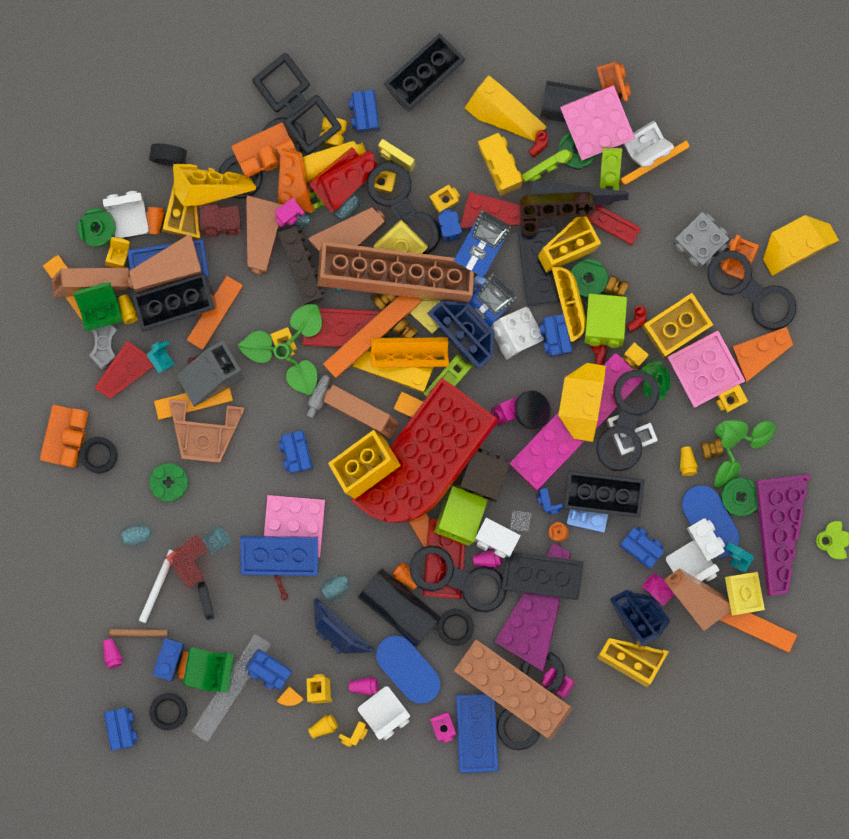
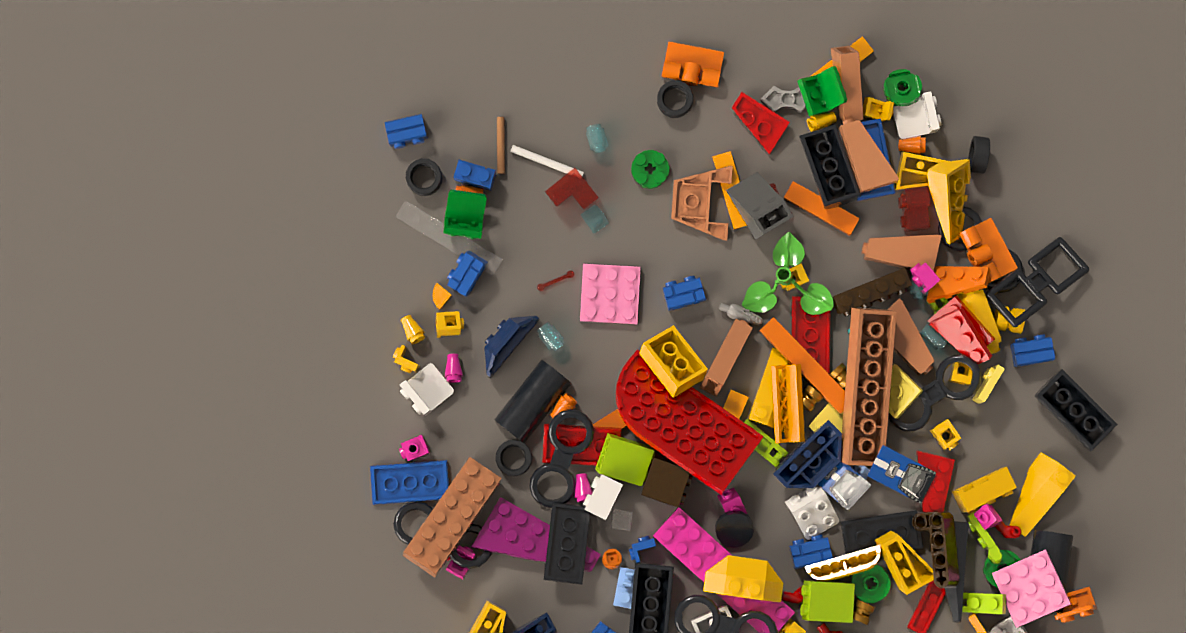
camera: 90 degrees right, 0 degrees up
dark pink cone [102,639,123,669] -> none
teal bracket [147,341,175,374] -> none
black tile [198,581,214,620] -> none
blue tile [240,536,318,576] -> none
blue tile [376,636,440,704] -> none
blue brick [438,209,462,243] -> none
none -> dark pink bracket [974,504,1003,530]

